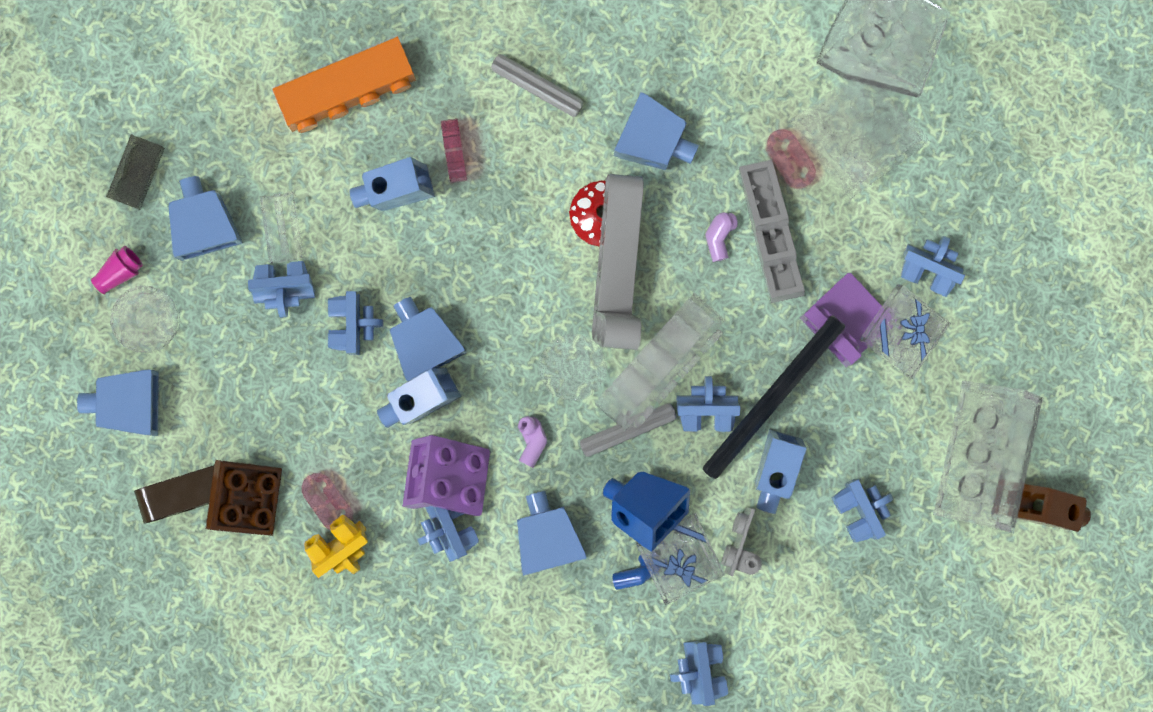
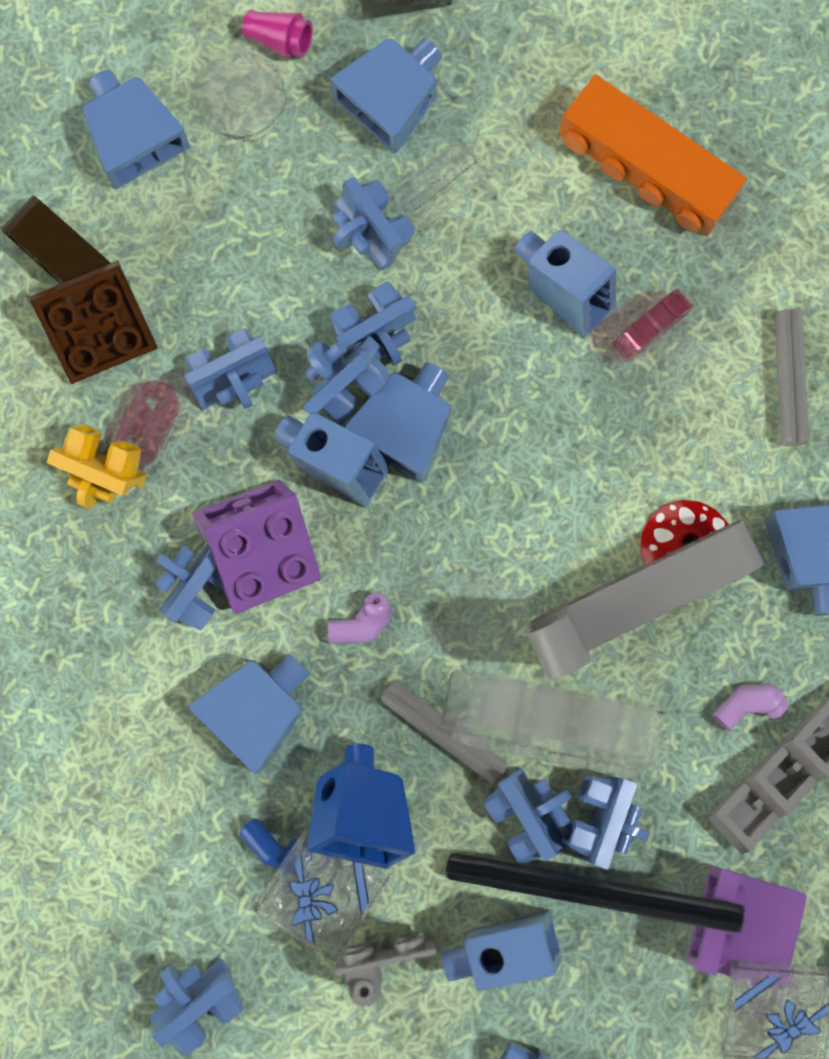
camera: 60 degrees right, 5 degrees down
none -> medium blue hips [184,328,277,410]
none -> medium blue hips [303,336,390,424]
none -> medium blue hips [561,775,650,870]

